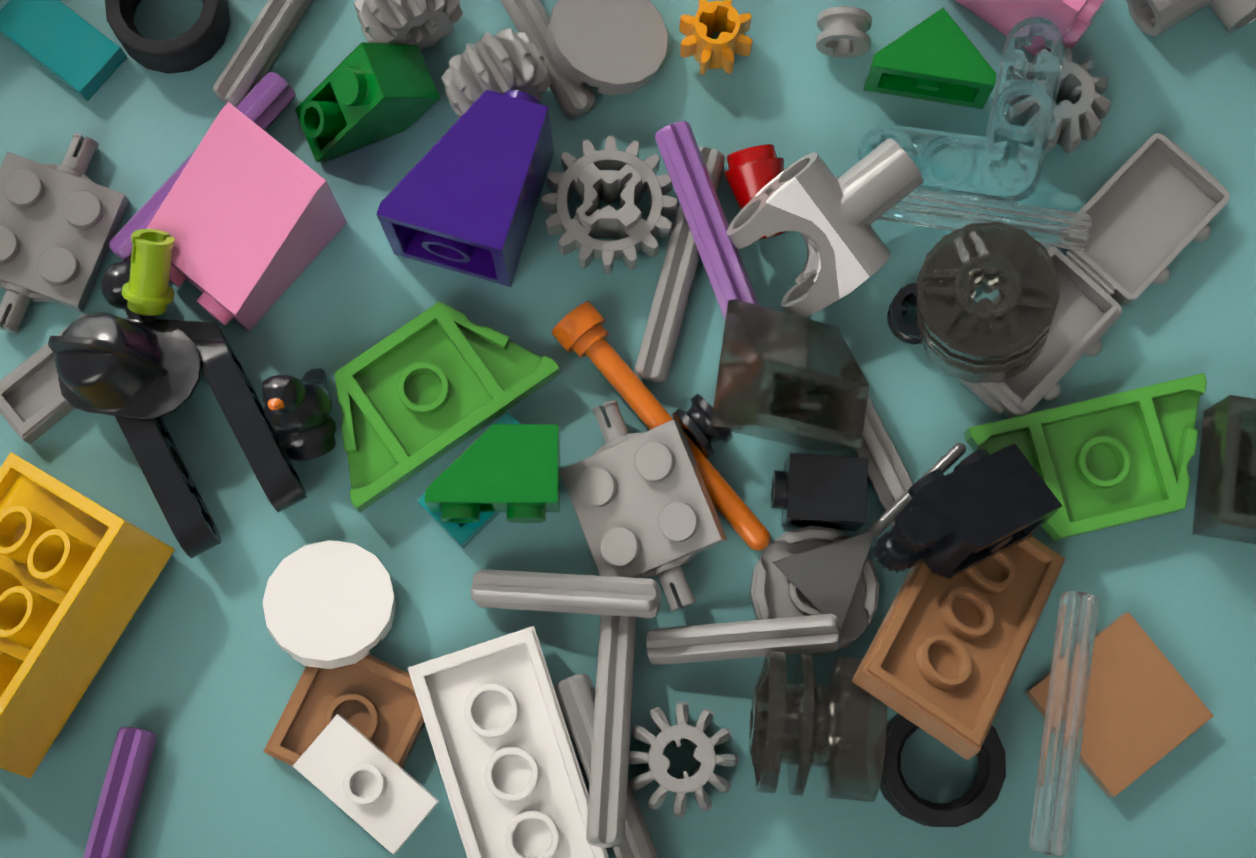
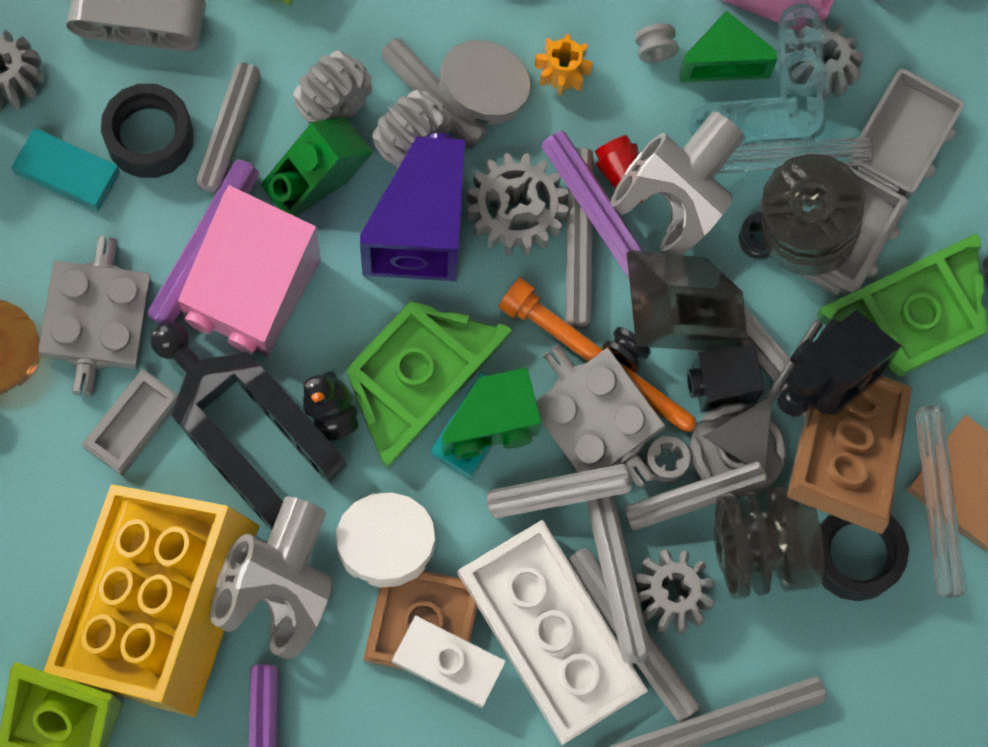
camera: 20 degrees left, 5 degrees down
black piece [48,312,201,420] -> none
lime pin [122,229,175,316] -> none
none -> light grey connector [210,496,332,660]
none -> light grey bush [644,436,691,484]

